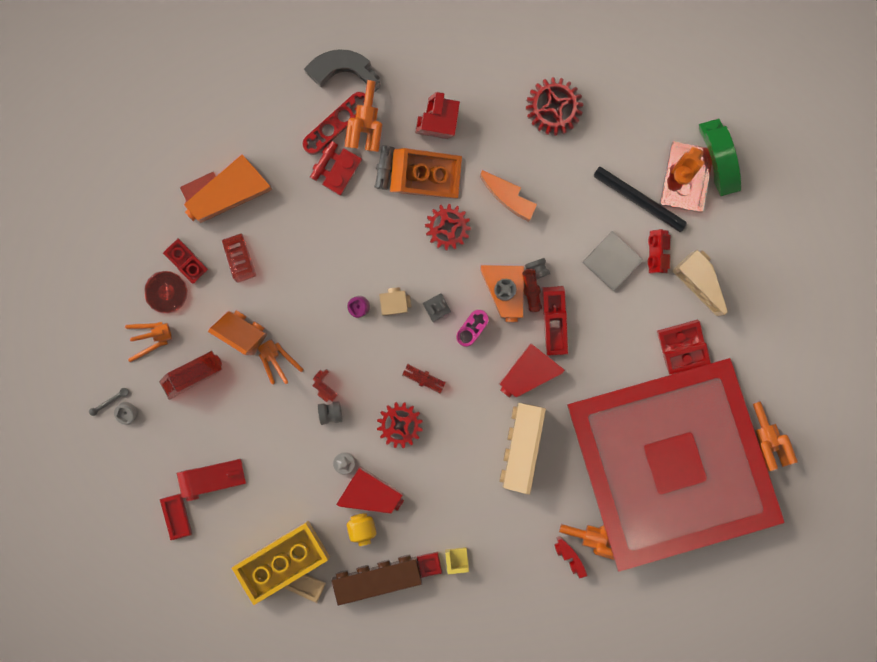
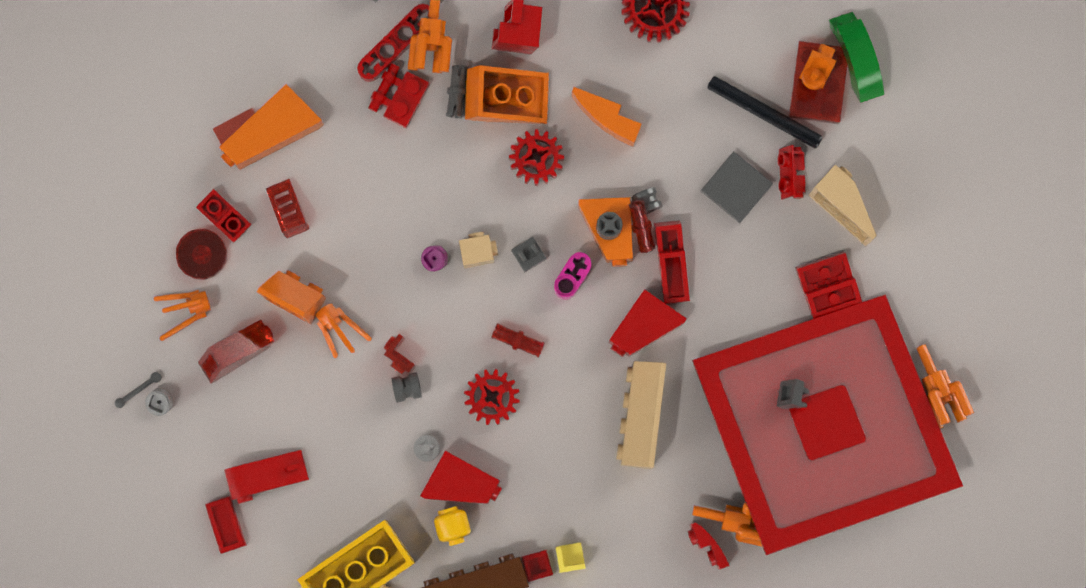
camera: 10 degrees left, 5 degrees down
none -> dark grey tile [777,379,809,409]

